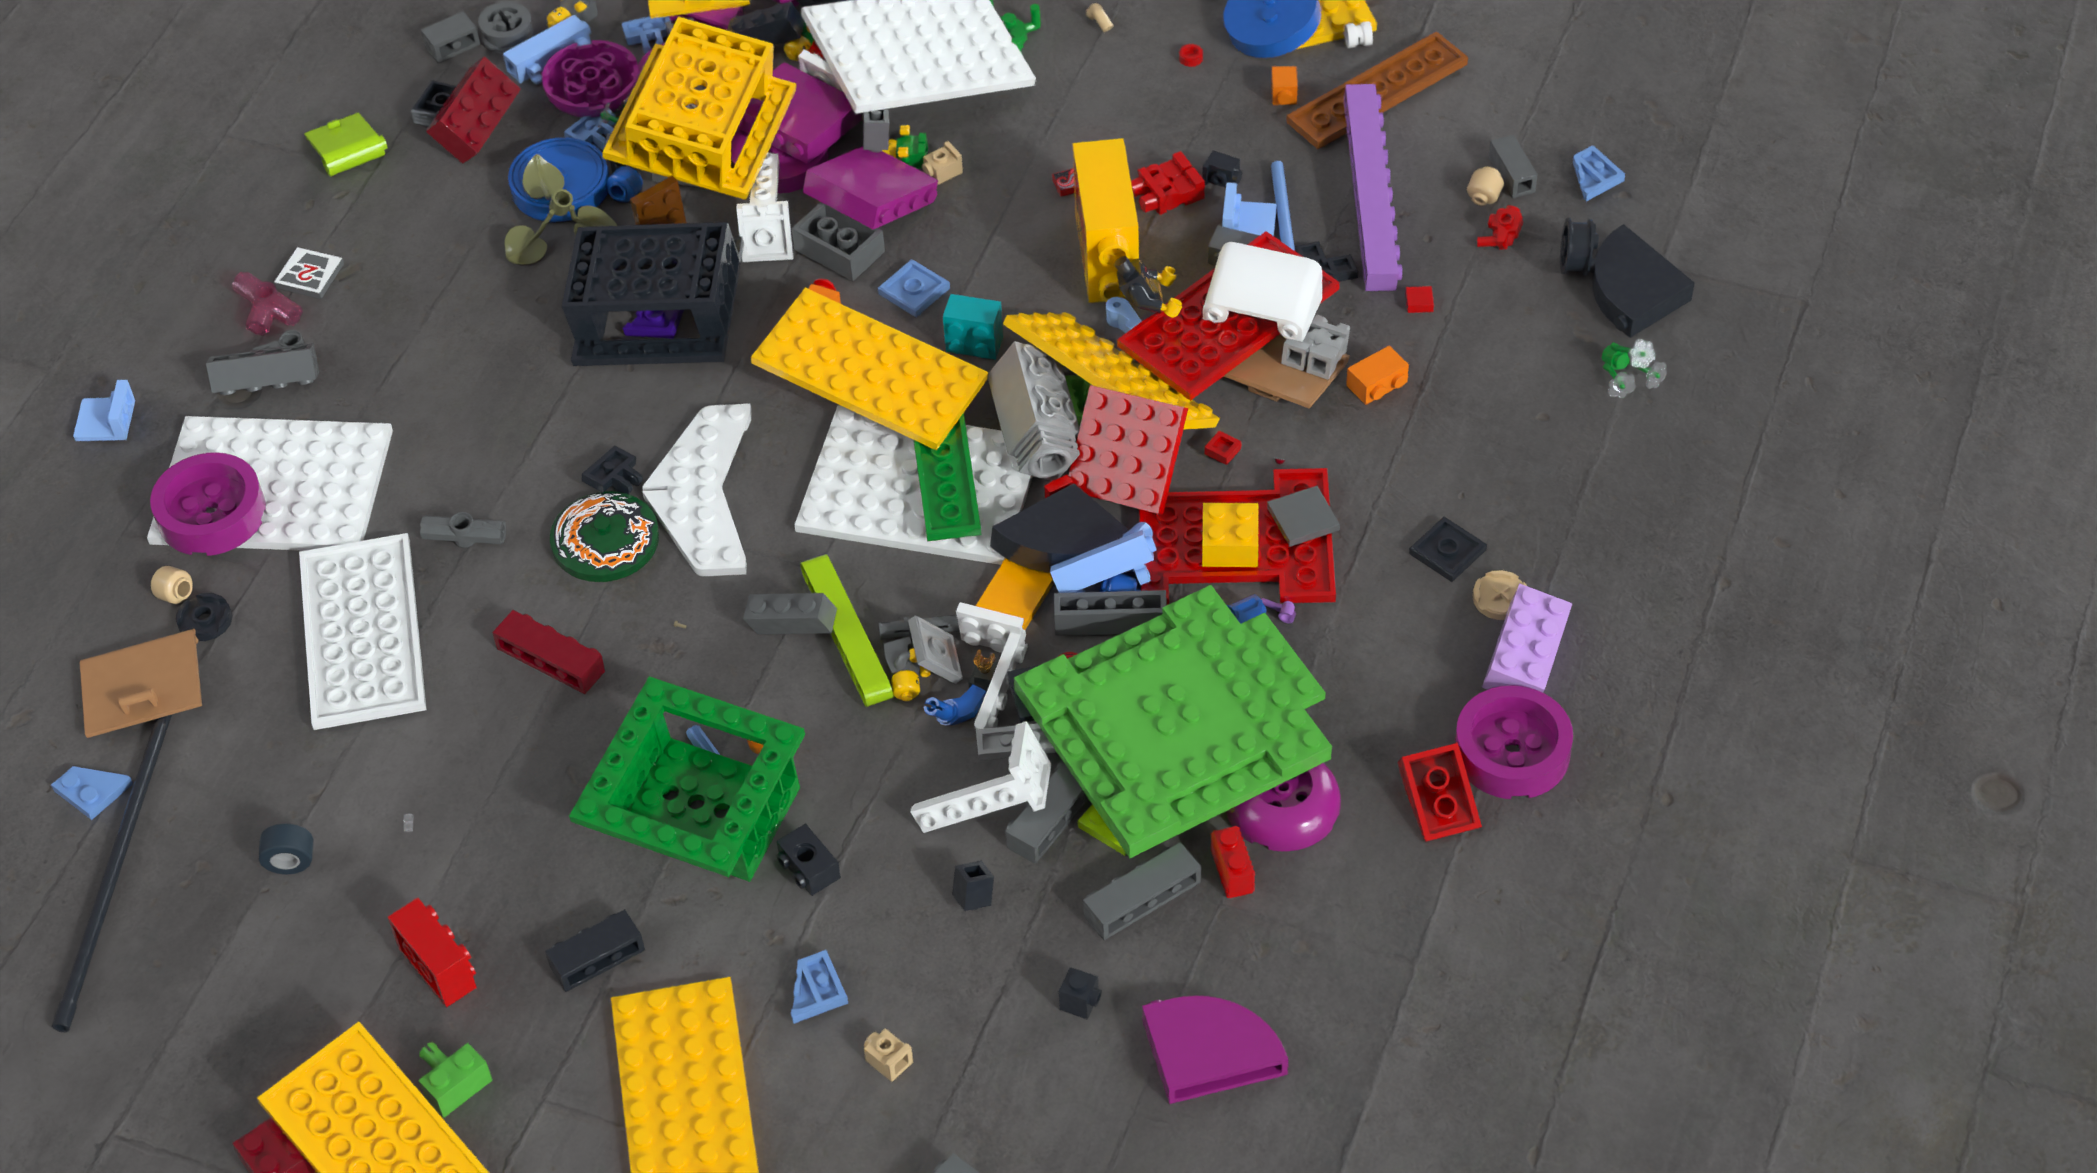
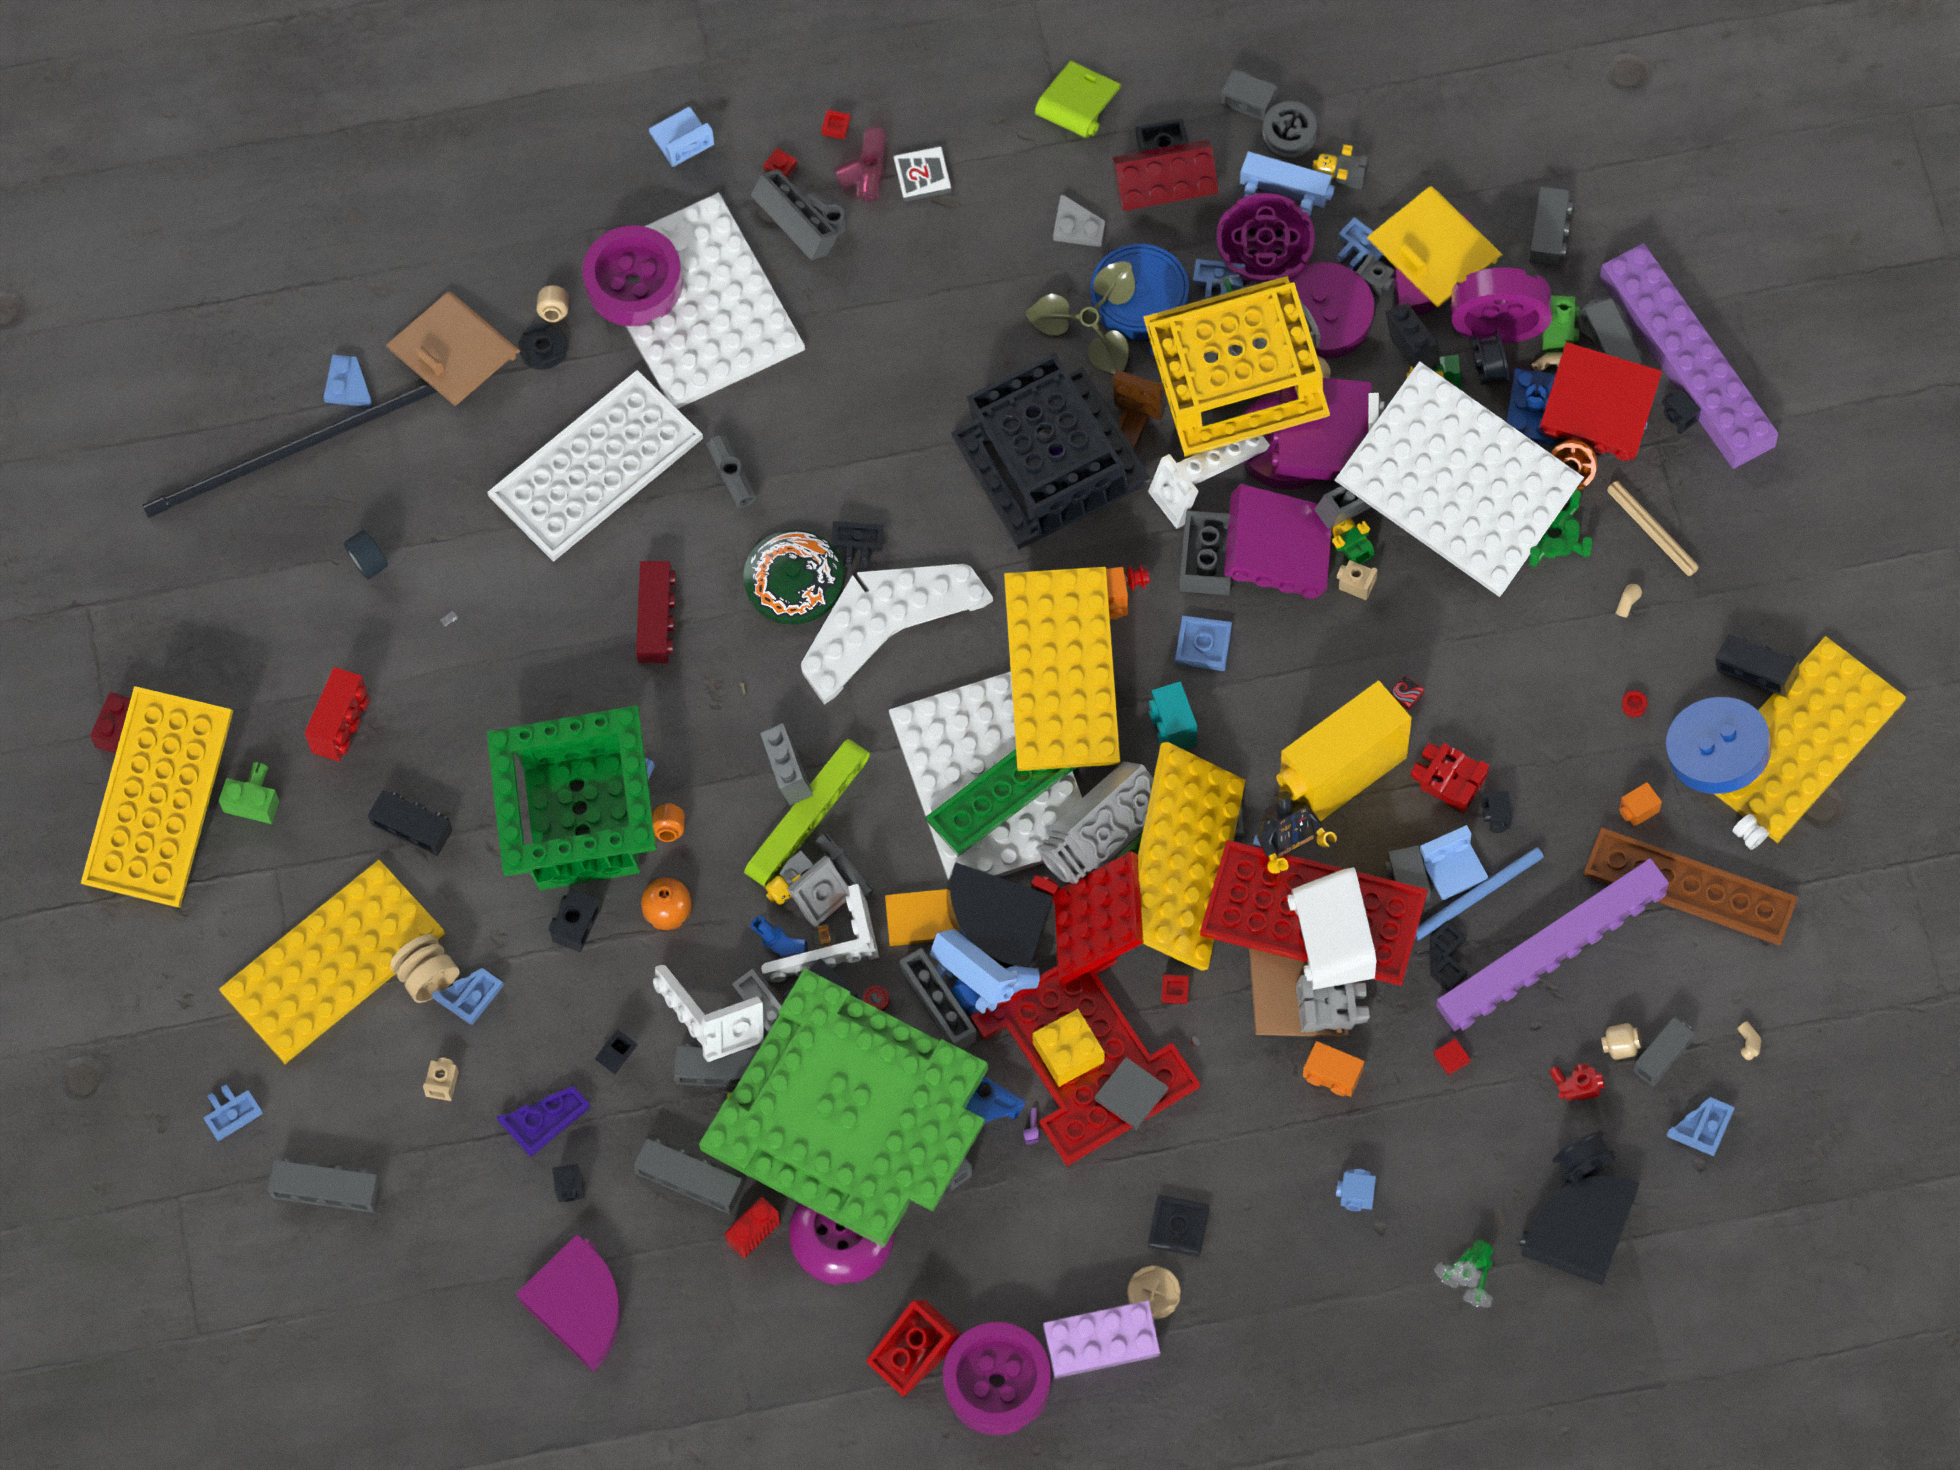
camera: 60 degrees right, 15 degrees up
none -> tan wheel [390,934,459,1003]
none -> dark purple wing [496,1086,591,1158]
none -> orange cylinder [641,877,693,930]
none -> red plate [763,148,797,178]
none -> red plate [821,110,851,139]
none -> light grey wing [1053,195,1105,247]
none -> medium blue brick [1336,1169,1376,1211]
none -> tan arm [1738,1021,1761,1060]

